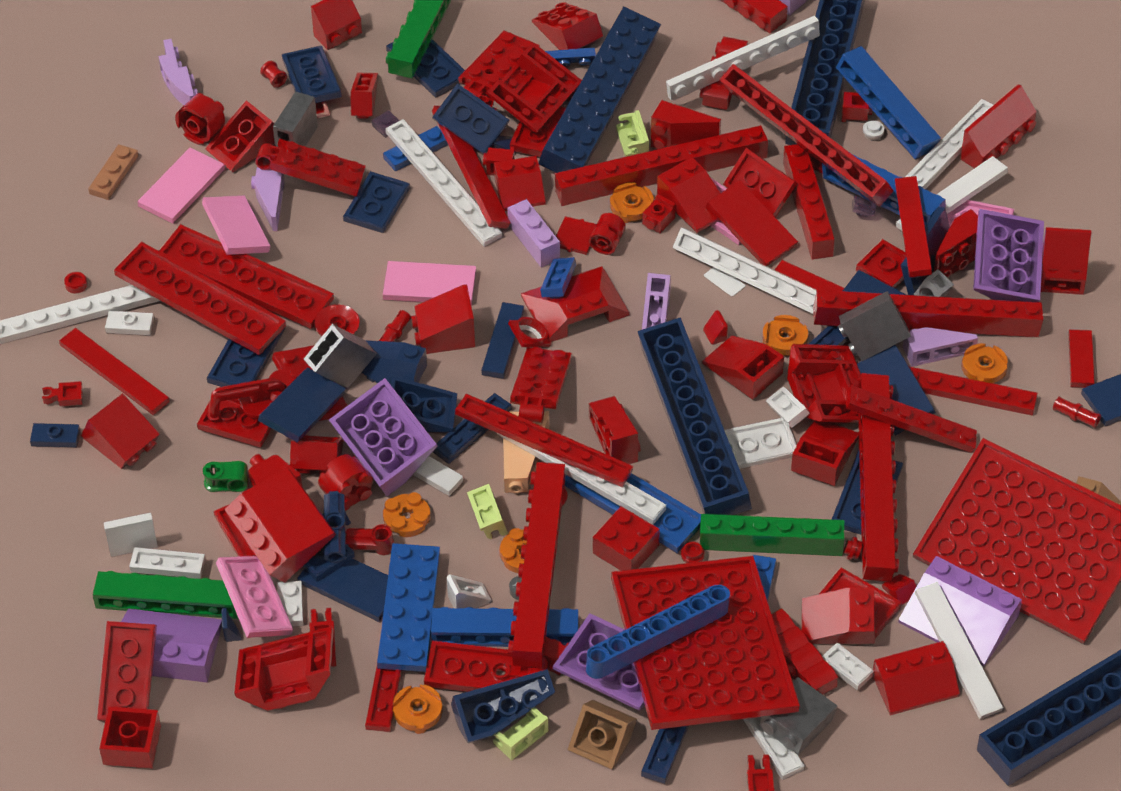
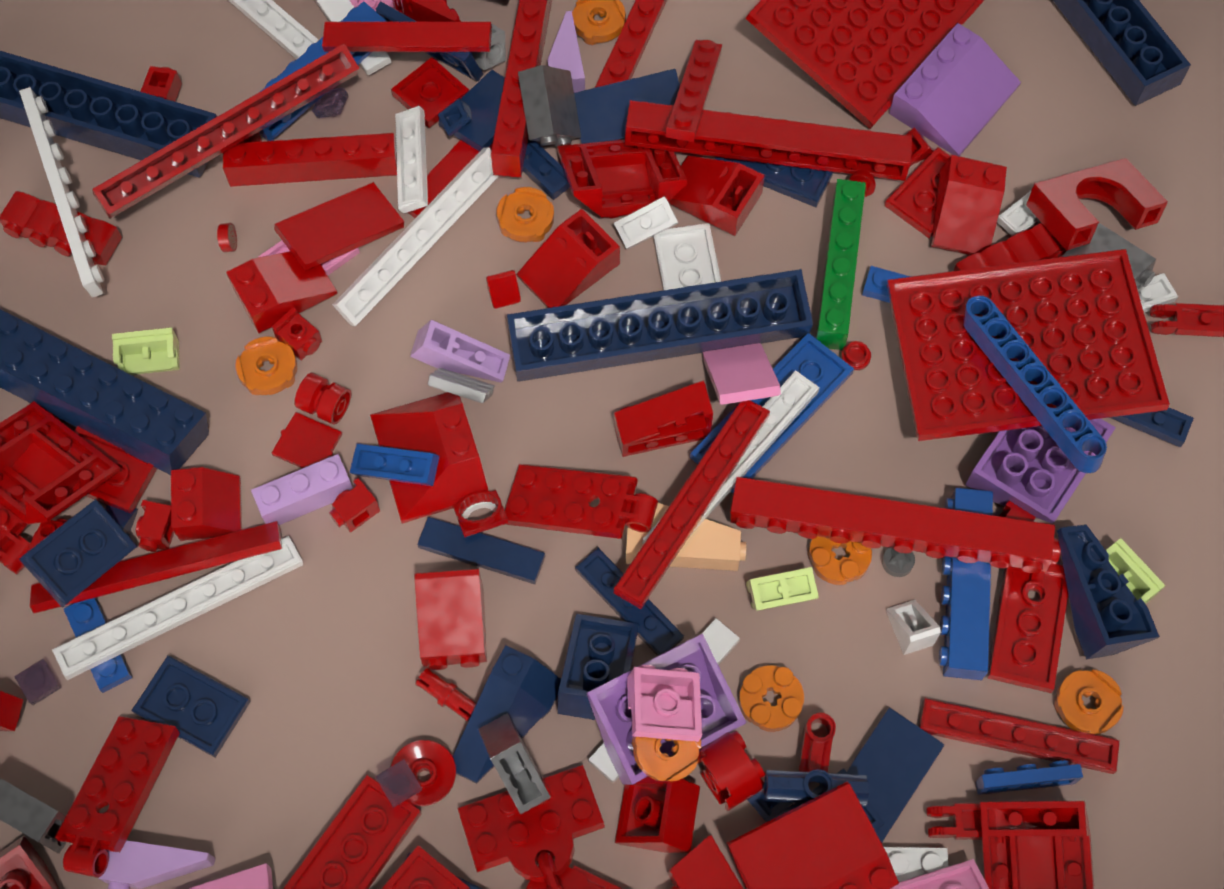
camera: 85 degrees left, 15 degrees up
dark blue tile [258,367,346,443] -> none
blue plate [377,543,440,672] -> none
bright pink tile [383,261,476,305] -> none
red brick [555,125,768,206] -> none
medium nougat slope [567,700,637,769] -> none
red brick [593,506,660,571] -> none
red slope [651,100,721,149] -> none
white sticker [704,267,745,296] -> none
red plate [723,148,797,218] -> none
blue brick [836,46,941,159] -> none
white plate [863,121,884,141] -> none
red slope [873,641,960,716] -> none
white tile [914,582,1003,719] -> none
none -> red tile [217,223,237,252]
none -> red brick [329,478,380,533]
none -> plate [375,759,422,808]
none -> white tile [395,106,428,214]
none -> light grey tile [428,368,495,403]
none -> dark blue slope [438,98,472,136]
none -> bright pink plate [627,665,702,742]
none -> orange plate [632,736,701,781]
none -> bright pink tile [703,343,781,405]
none -> blue plate [976,760,1083,795]
none -> red arch [1026,158,1168,251]

